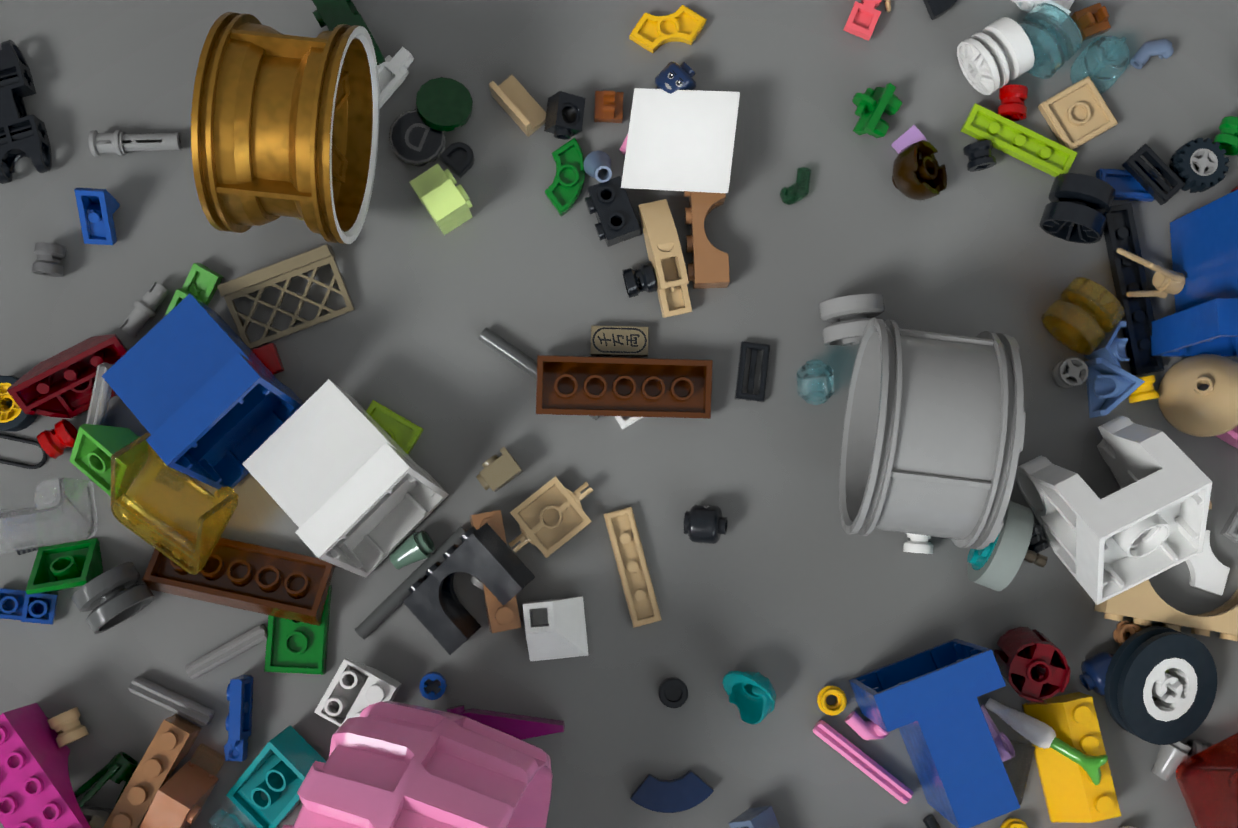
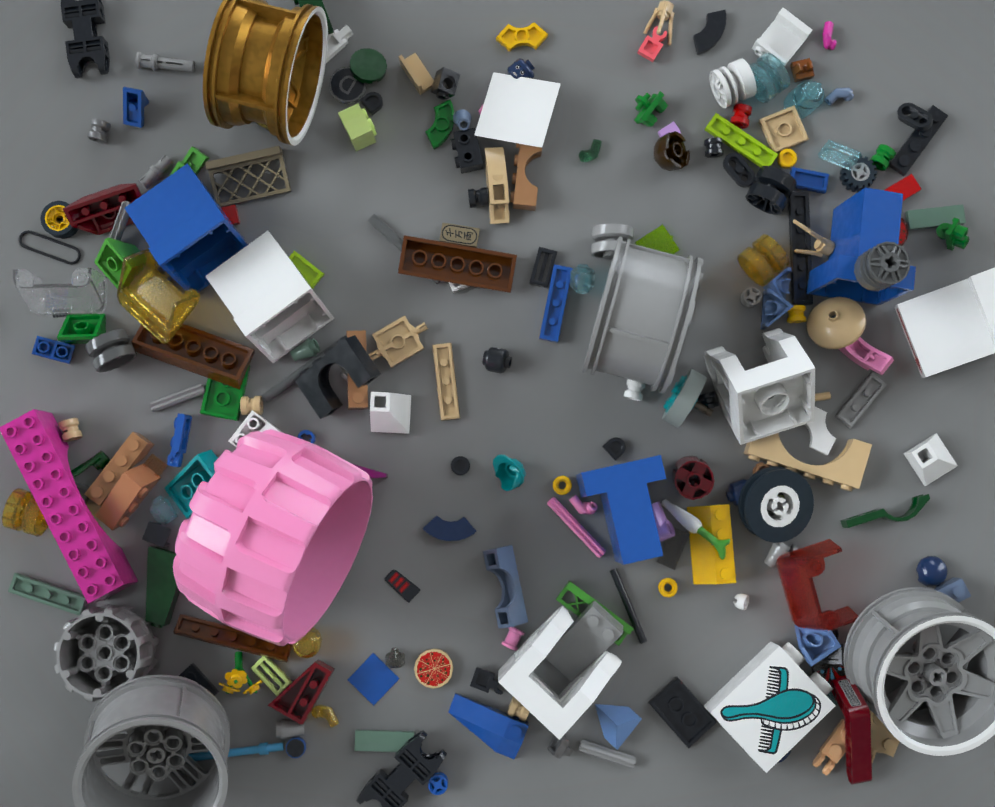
camera: 15 degrees right, 0 degrees up
red wheel [37,419,78,459] -> none
light grey axle [129,676,214,726] -> none
dark tan brick [476,447,523,492] -> none
dark orange tile [594,90,624,123] -> none
black tile [1122,143,1185,205] -> none
none -> tan wheel [240,396,263,416]
none -> blue plate [539,264,573,343]
none -> black tile [602,437,626,461]
none -> clear neon green piece [635,224,680,254]
none -> black plate [723,153,755,188]
none -> yellow tile [777,149,797,169]
none -> clear light blue tile [818,140,862,171]

